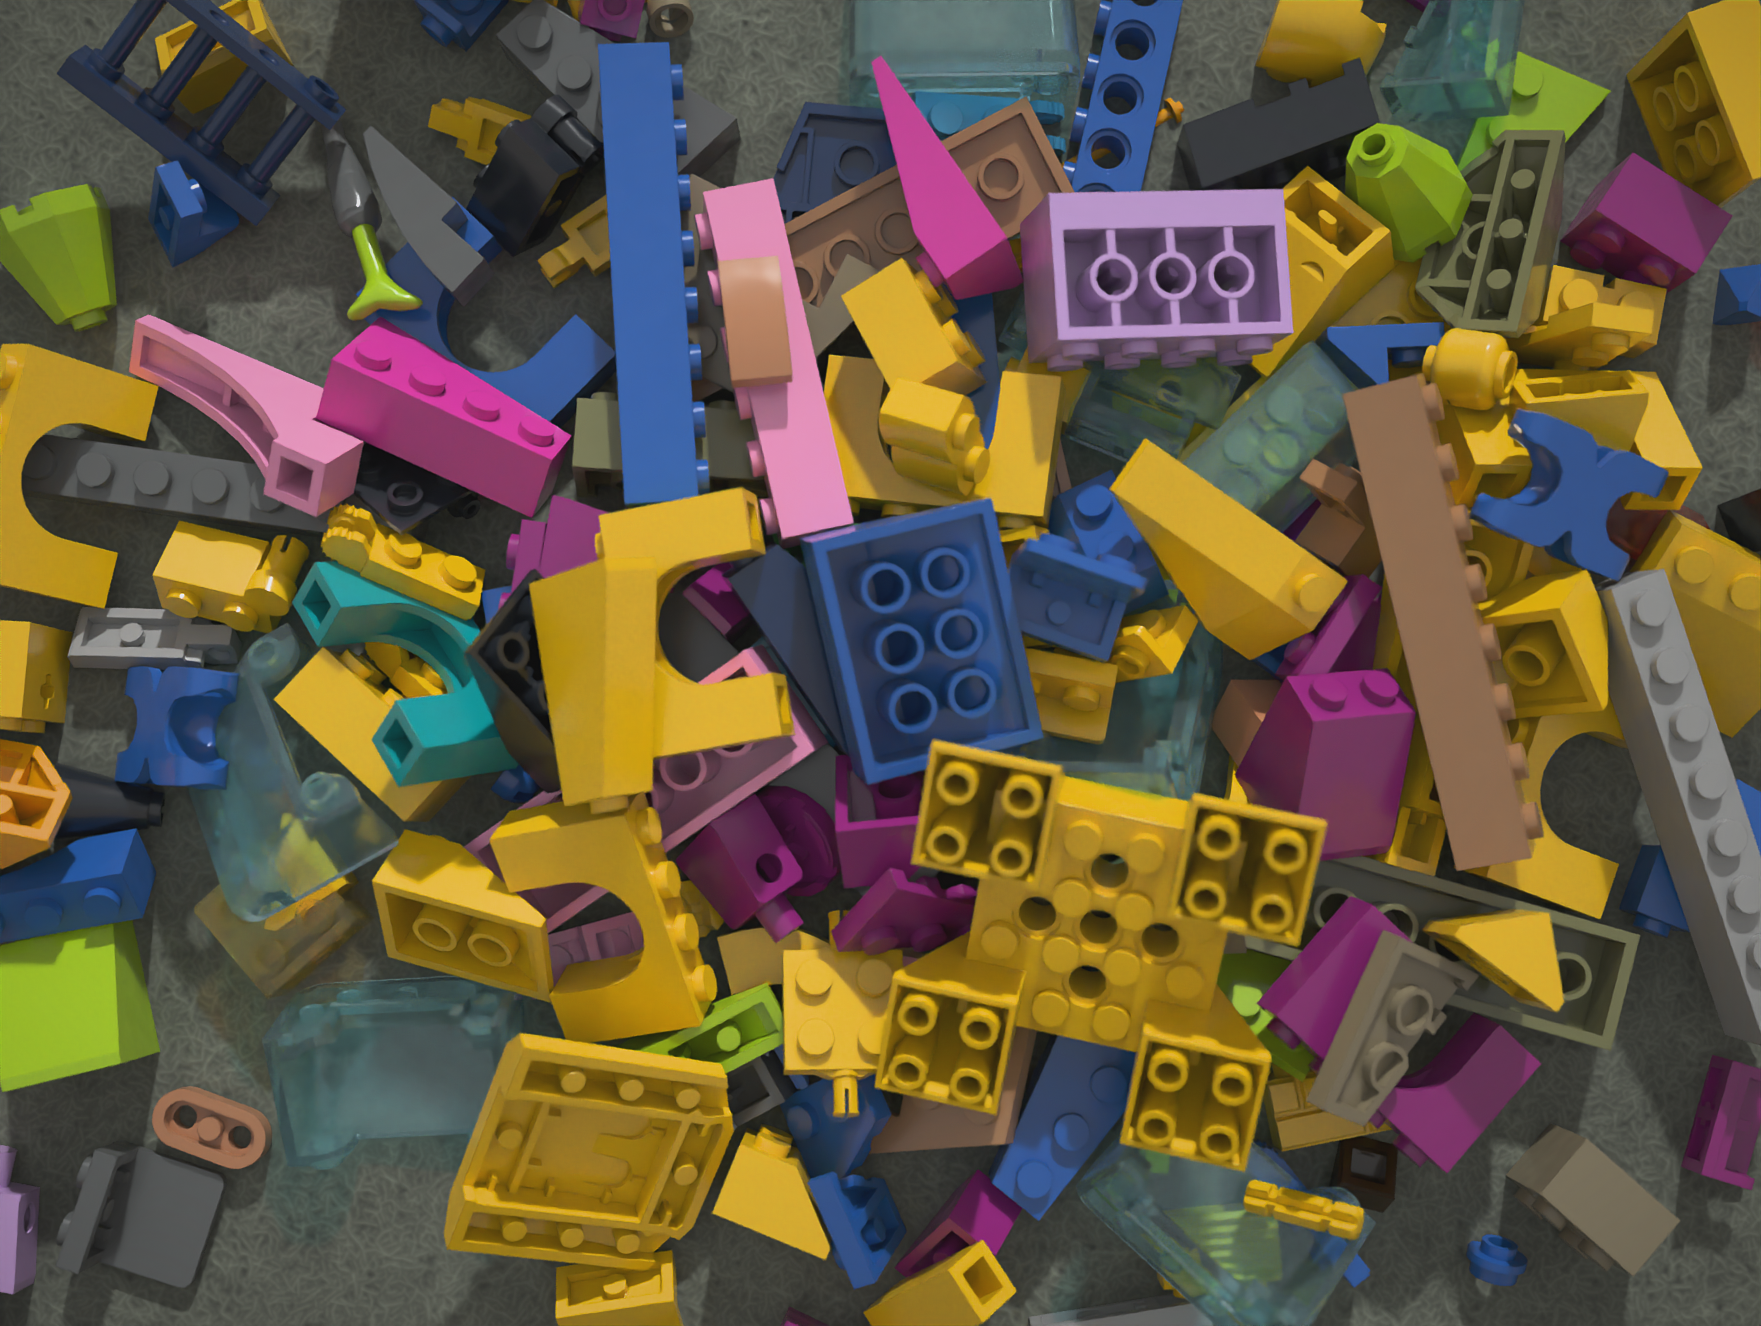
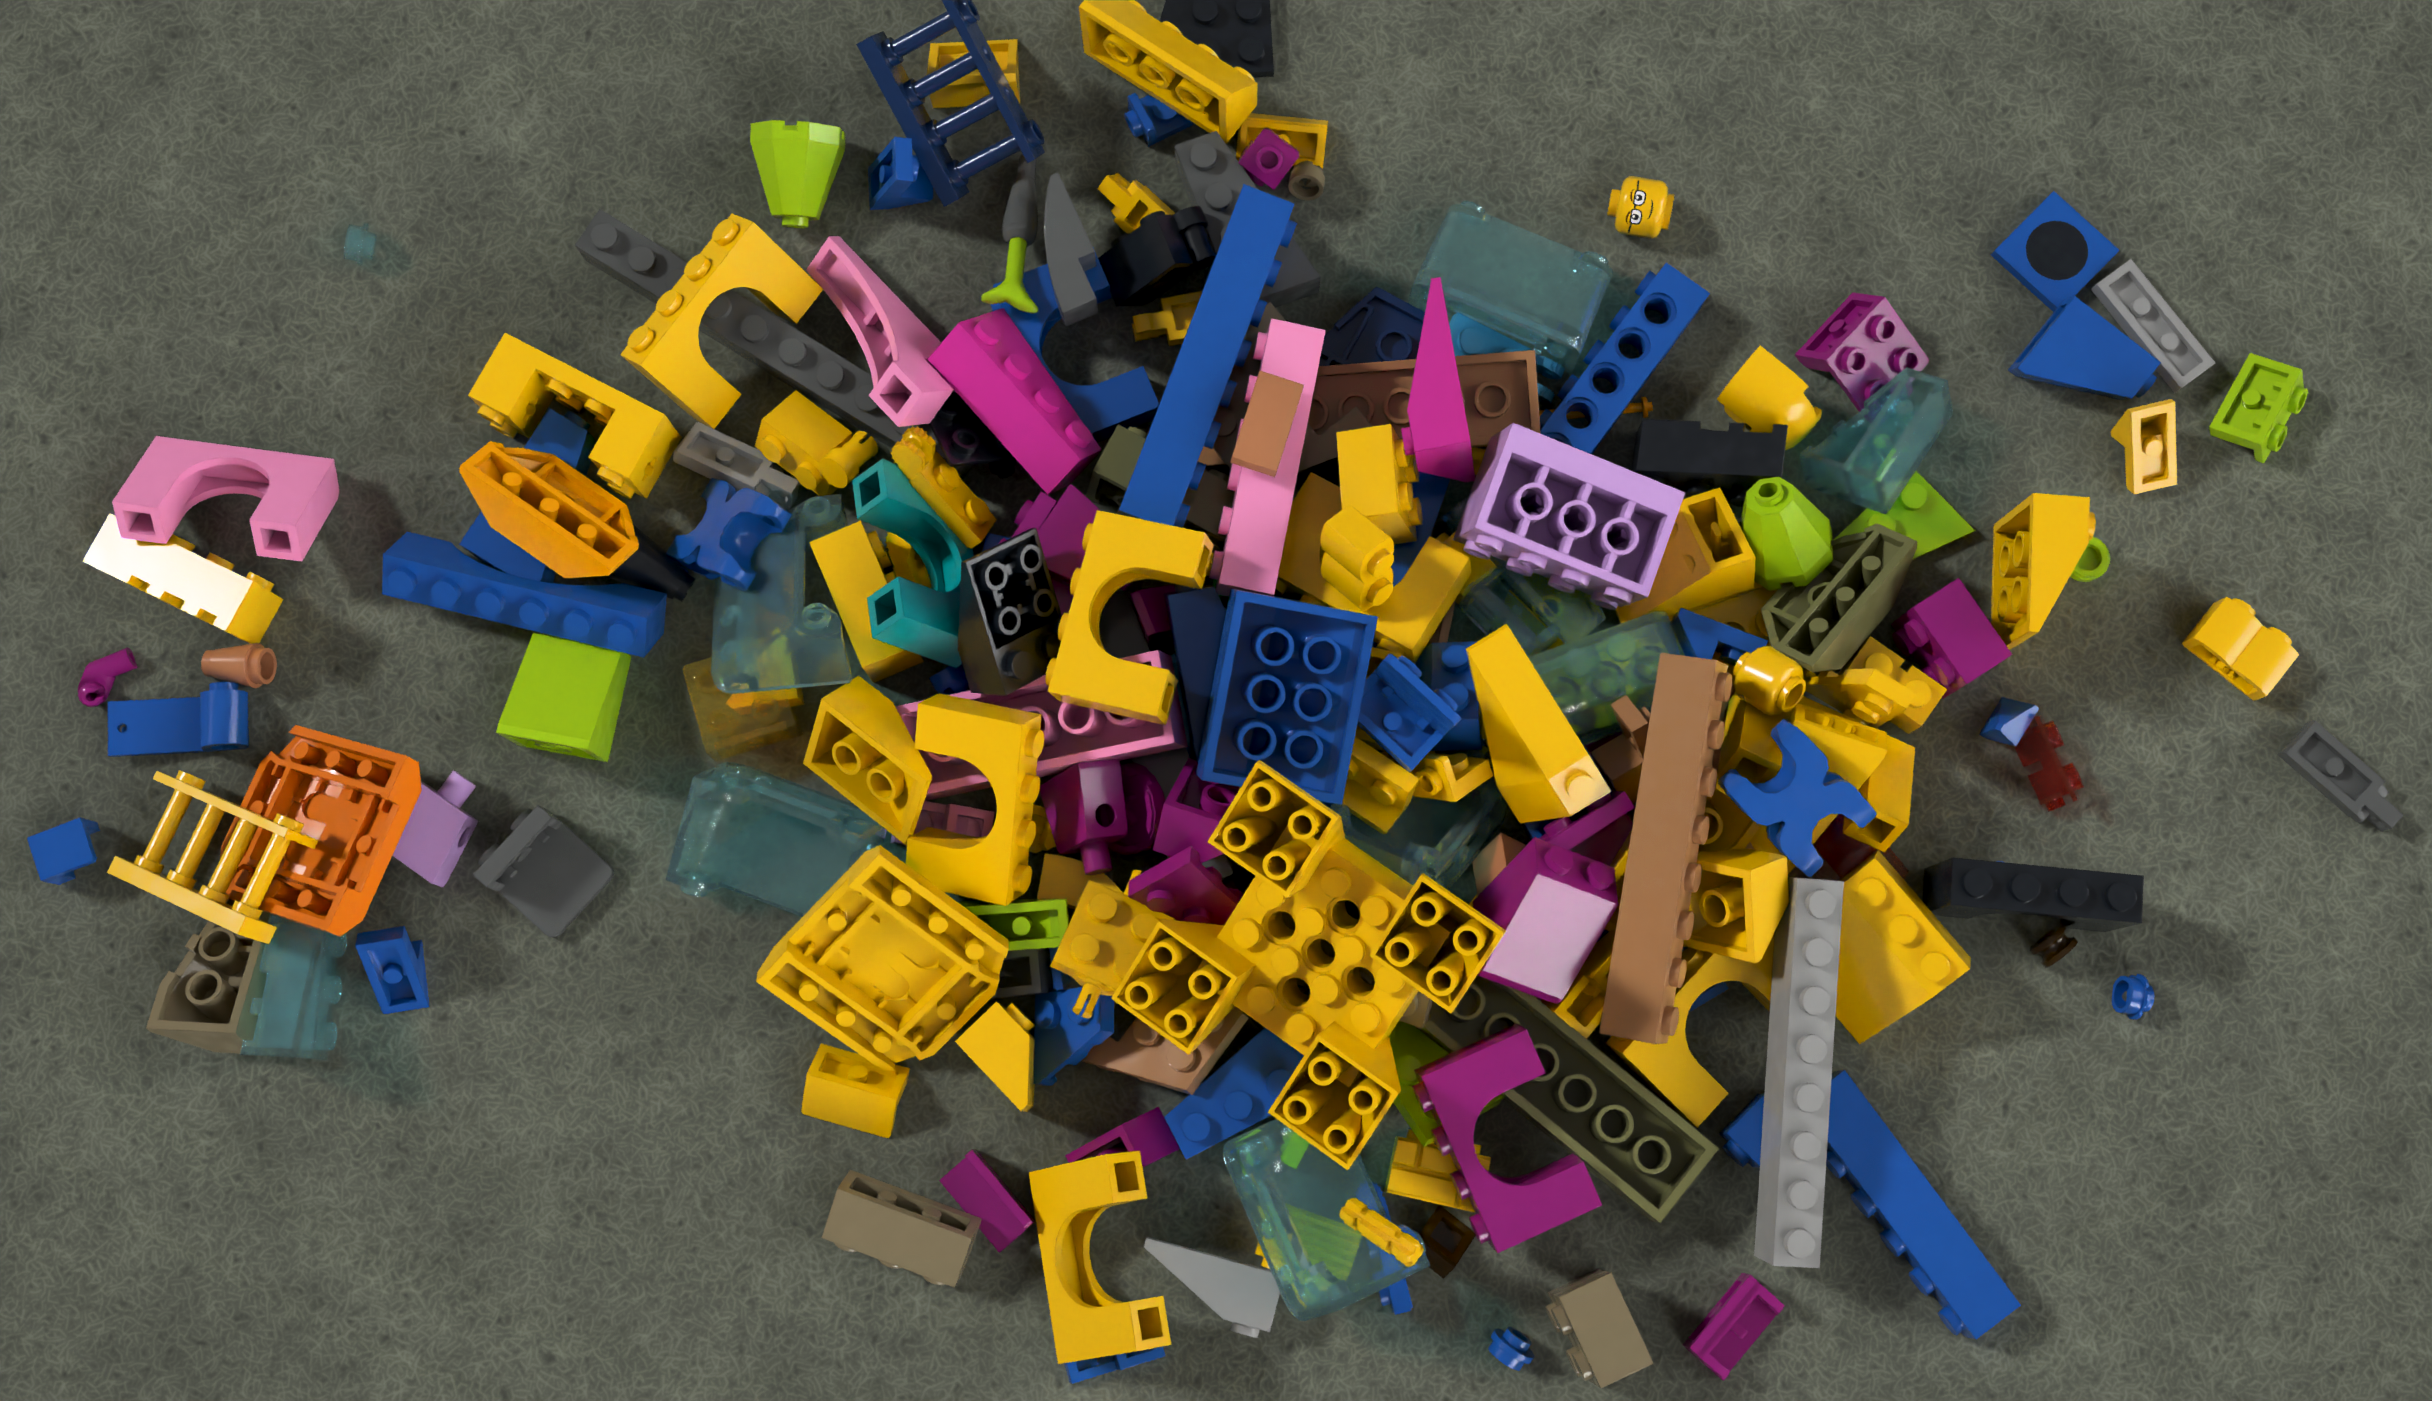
camera: 25 degrees right, 5 degrees down
nougat plate [152,1086,272,1169] -> none
yellow slope [529,556,657,814] -> none
blue wing [808,1172,907,1289] -> none
dark tan wing [1306,930,1480,1126] -> none
yellow slope [1422,909,1564,1012] -> none

